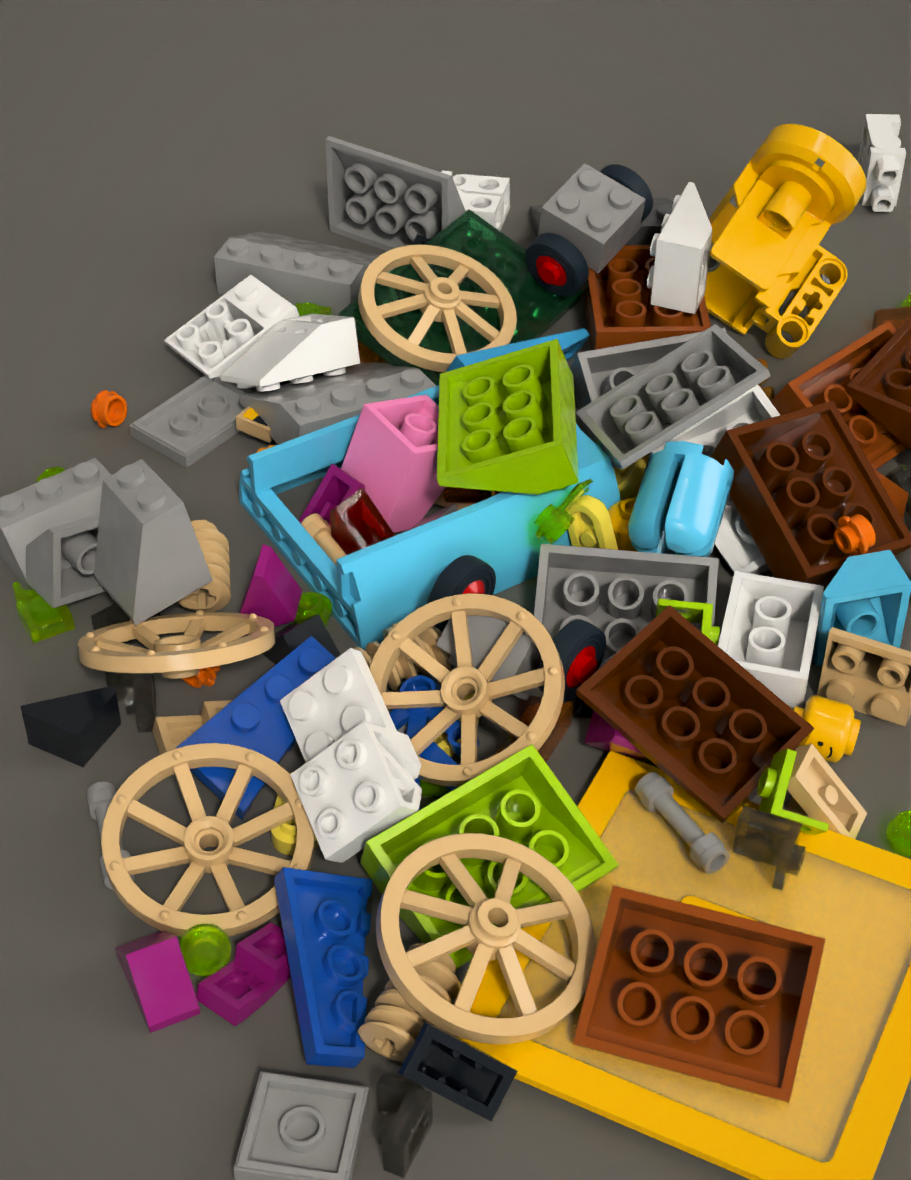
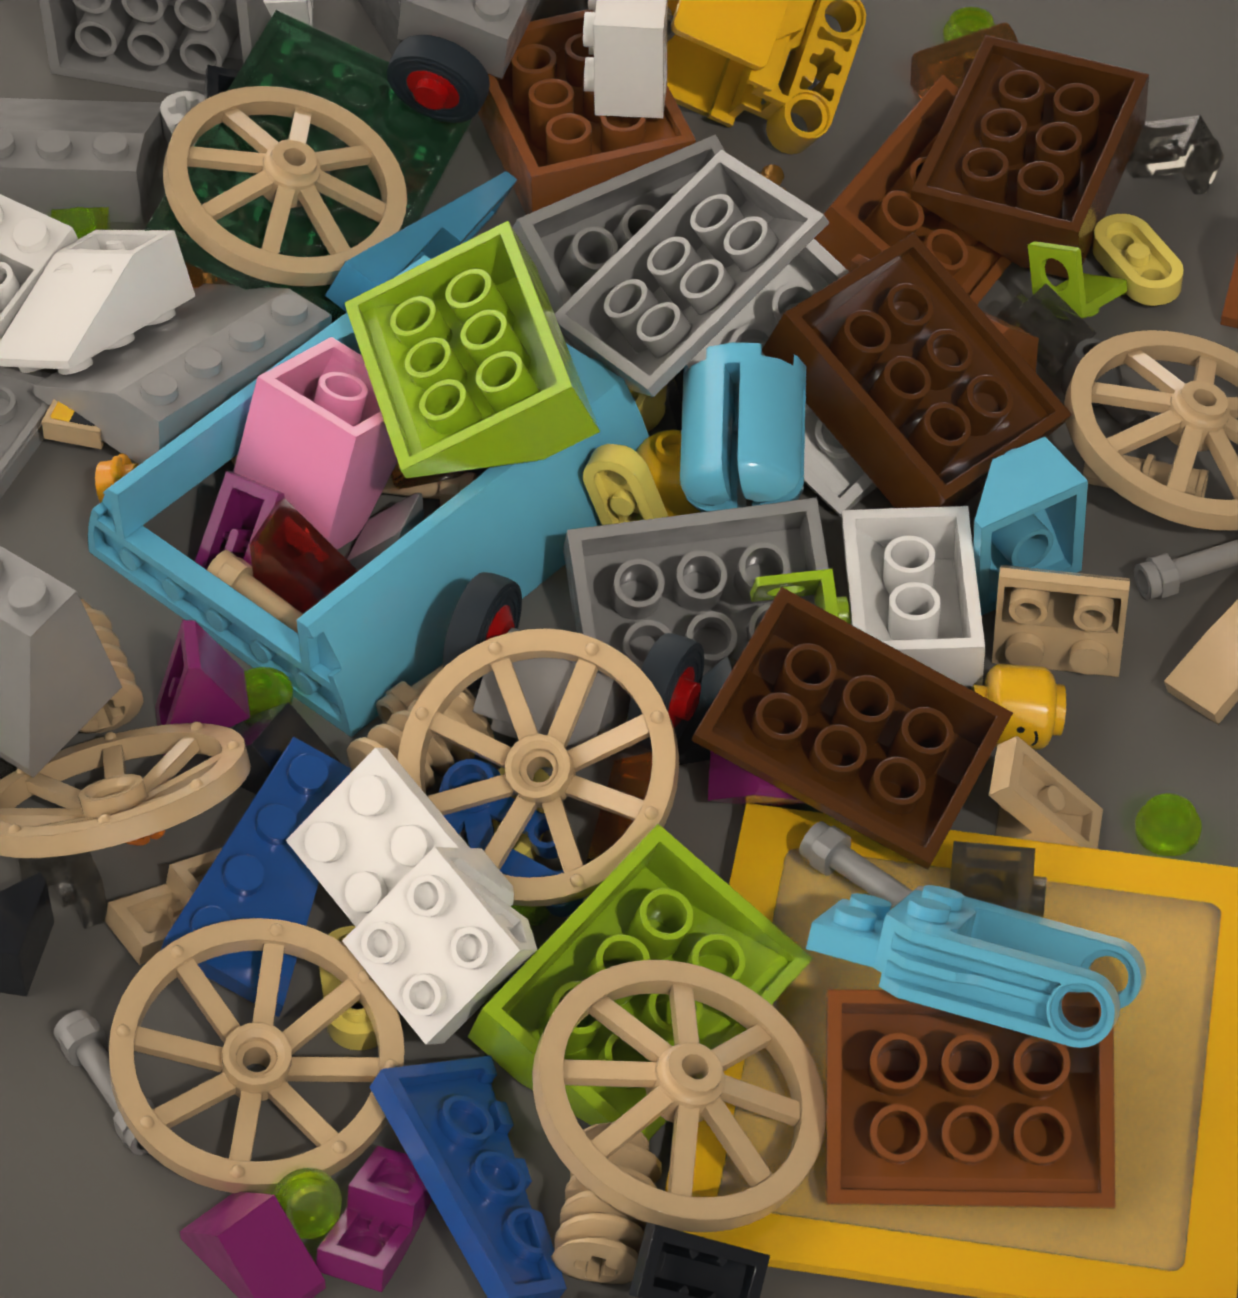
camera: 15 degrees left, 5 degrees up
clear neon green plate [534,479,593,545] -> none
lime bracket [757,748,829,835] -> none
orange plate [834,514,876,556] -> none
none -> medium azure plate [806,885,1146,1048]

